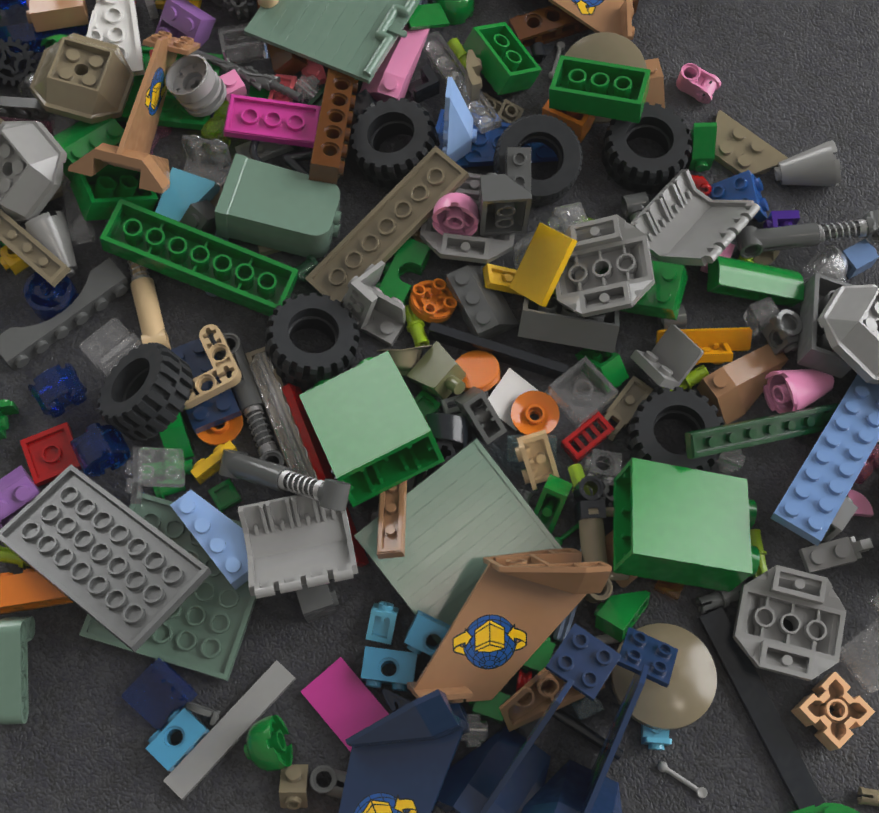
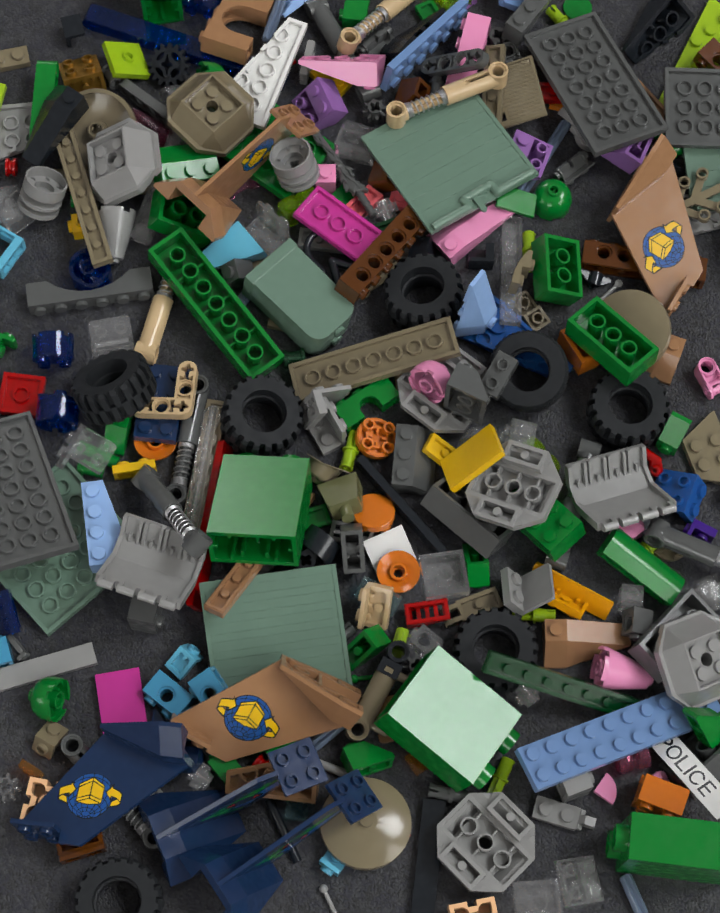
camera: 30 degrees right, 0 degrees up
green tile [207,478,242,513] -> none
dark grey piece [769,309,802,340] -> none

